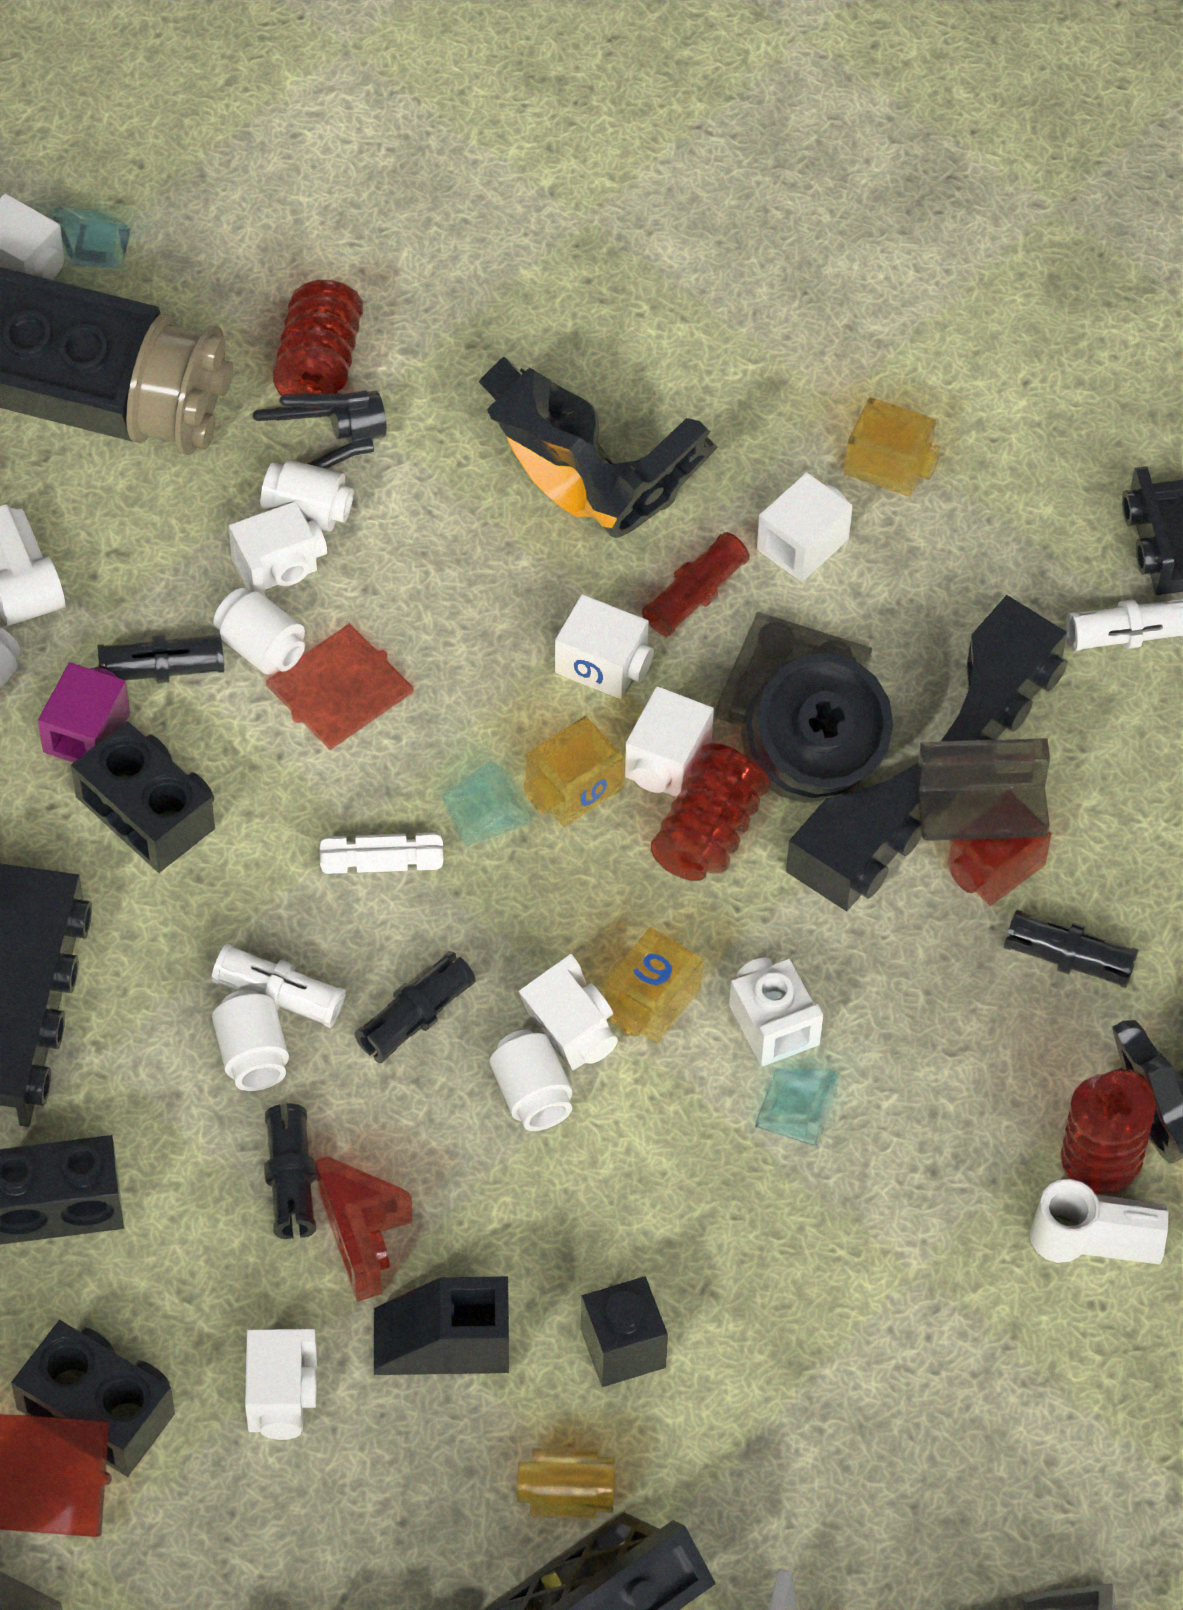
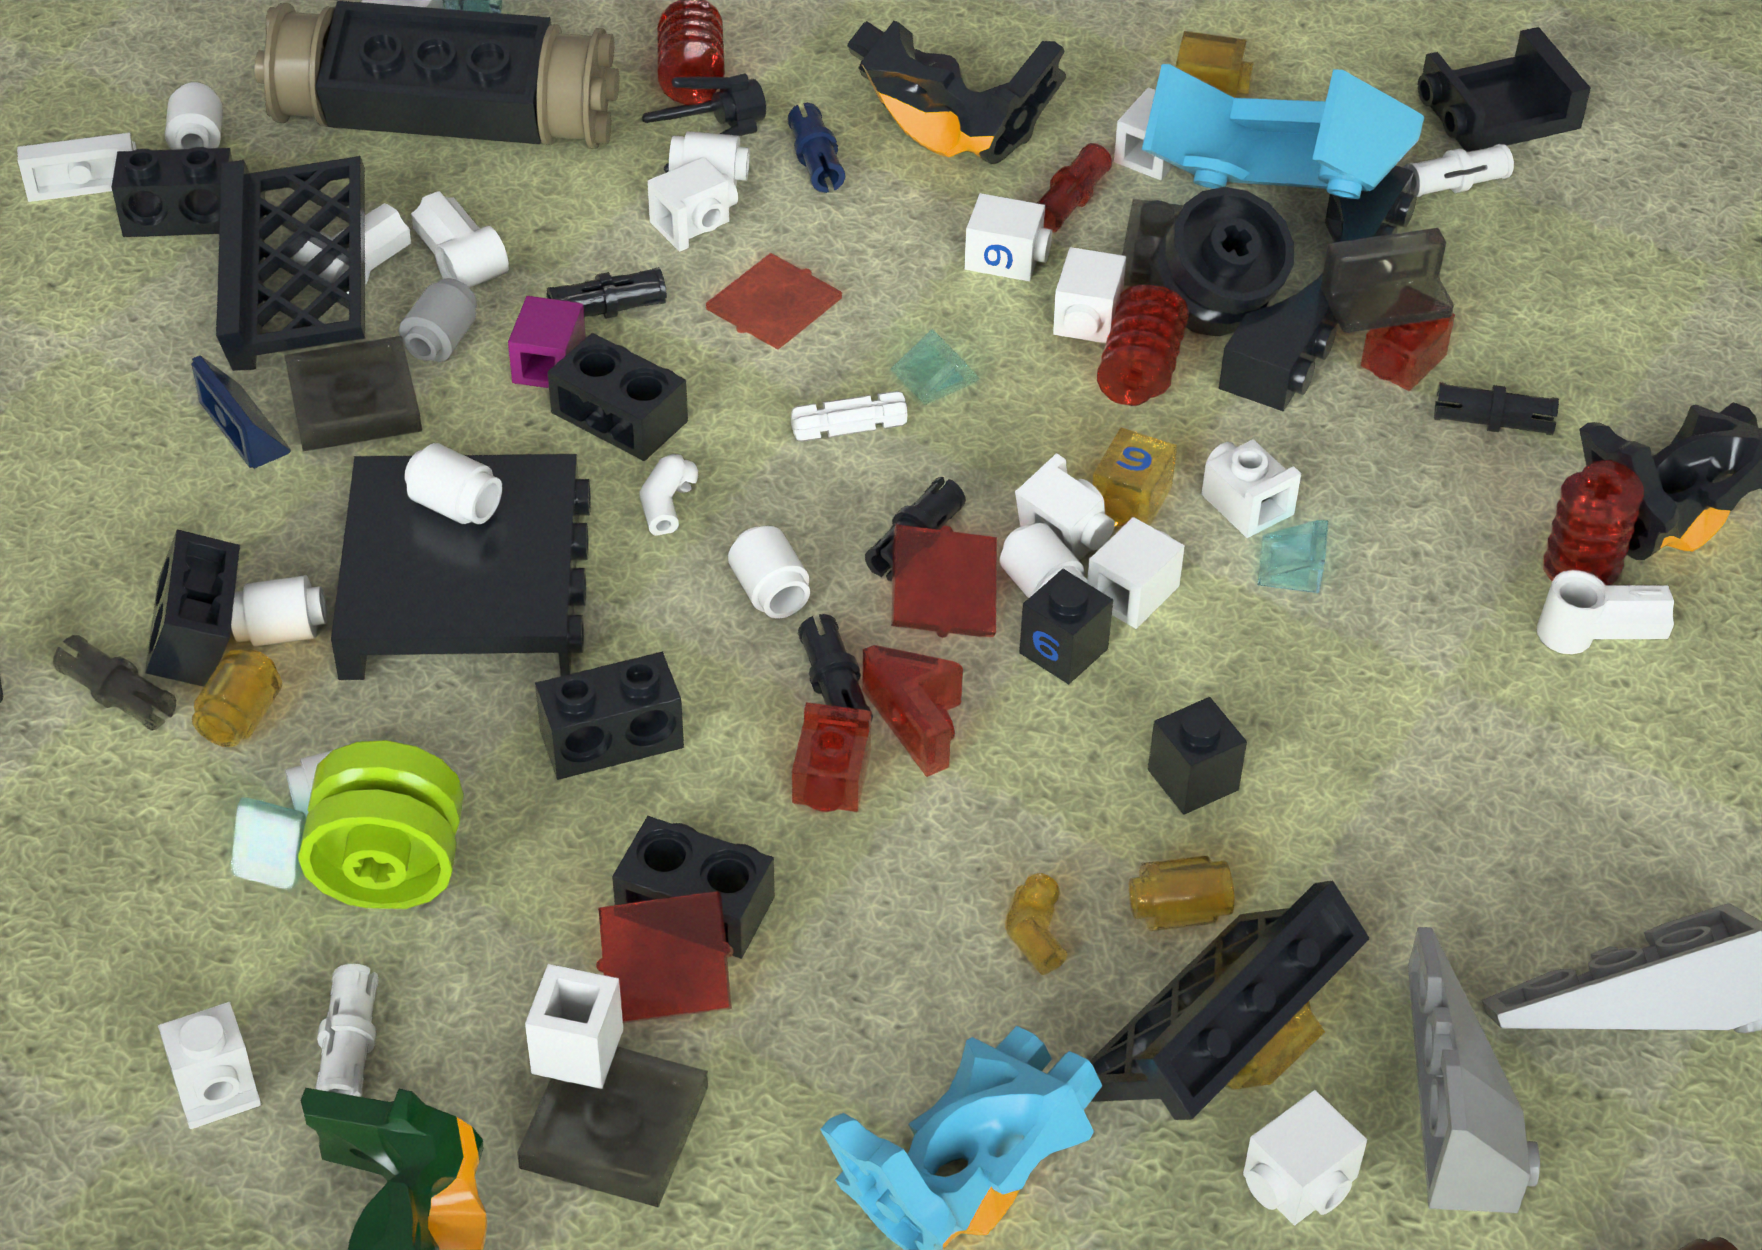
camera: 10 degrees left, 10 degrees down
white pin [212,943,346,1028] -> none
white brick [213,588,305,675] -> none
white brick [245,1329,317,1440] -> none
black slope [374,1276,509,1375] -> none
clear yellow brick [524,715,624,827] -> none
none -> white arm [640,454,698,536]
none -> dark blue pin [788,102,845,193]
none -> clear red brick [792,702,872,812]
none -> clear red piece [891,524,997,638]
none -> clear yellow arm [1004,873,1067,975]
none -> black brick [1019,569,1113,685]
none -> white brick [1087,517,1185,629]
none -> medium azure windscreen [1142,64,1424,199]

